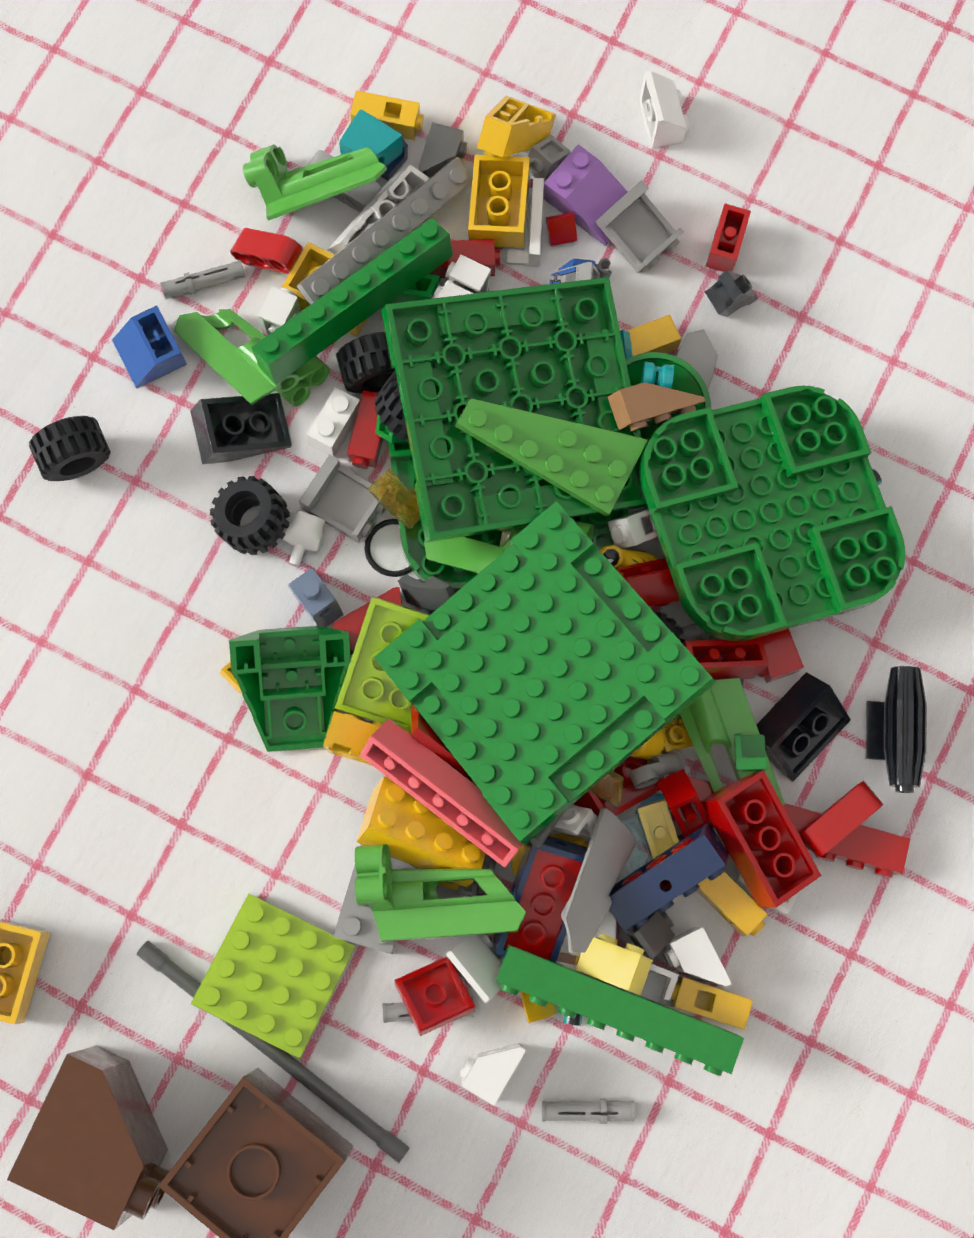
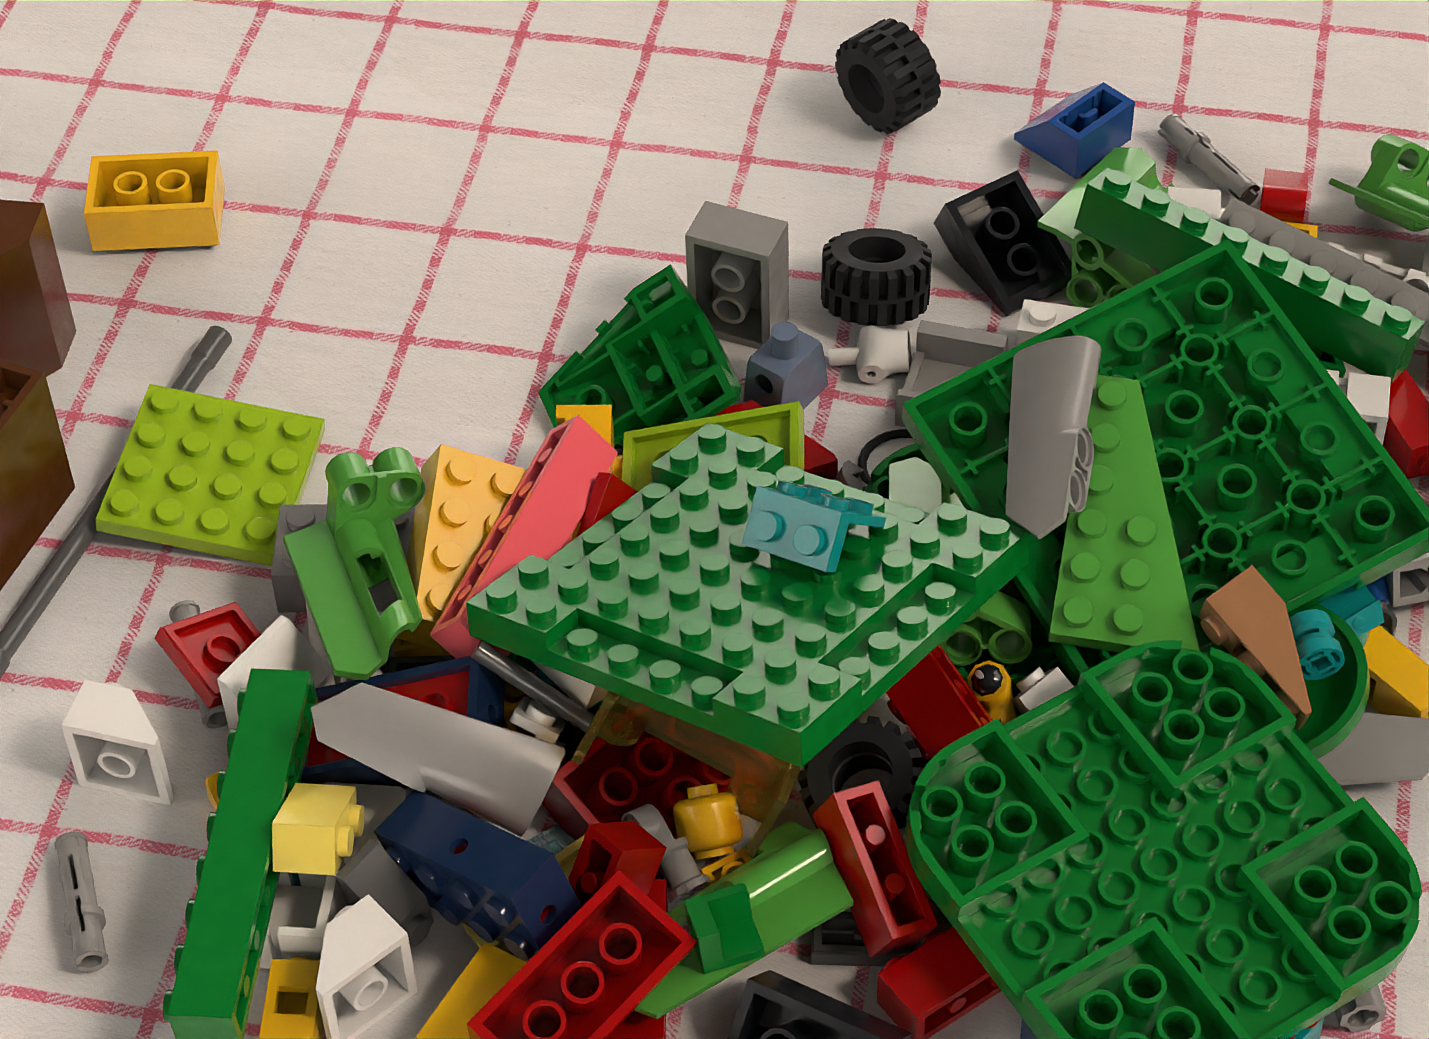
camera: 80 degrees right, 30 degrees down
none -> light grey brick [685,201,789,349]
none -> teal bracket [741,480,886,573]
none -> light grey panel [1005,336,1102,540]

